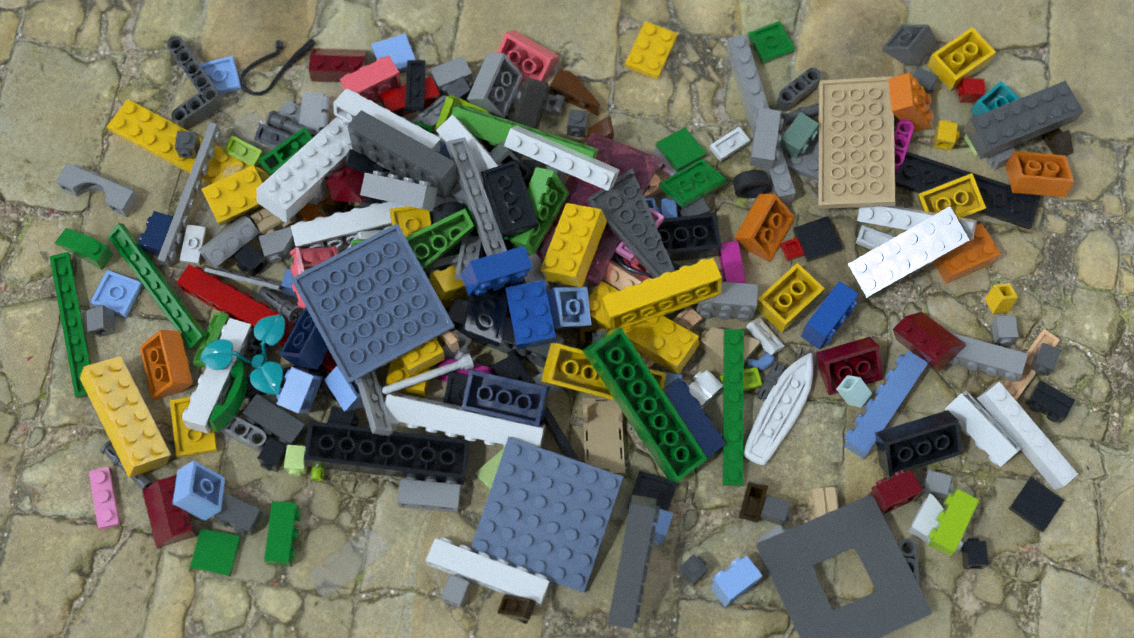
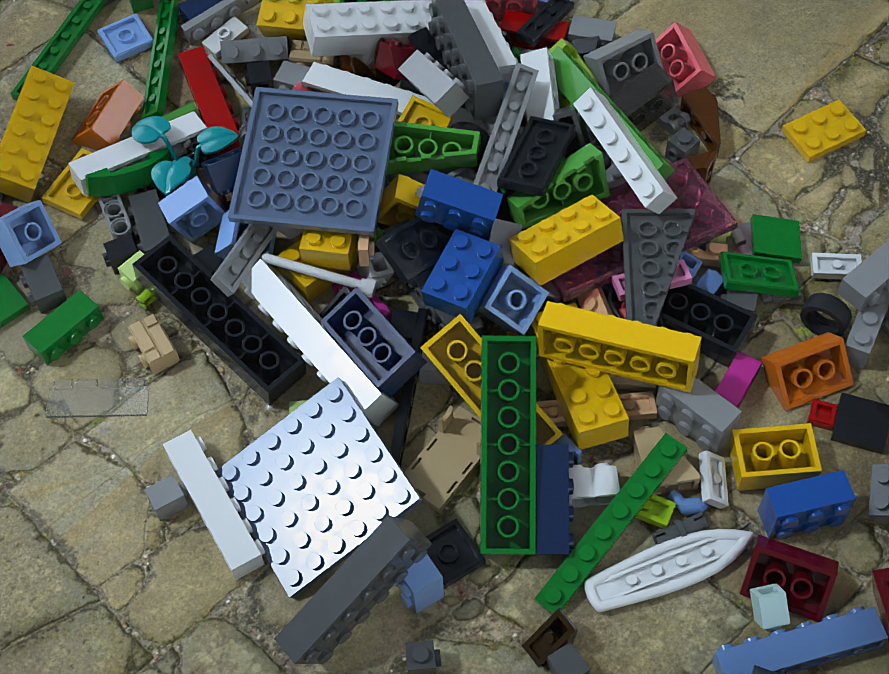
camera: 45 degrees right, 10 degrees down
dark grey brick [87,305,116,337] -> none
light grey brick [397,477,461,513] -> none
dark brown slope [497,594,536,624] -> none
none -> tan brick [127,314,180,374]

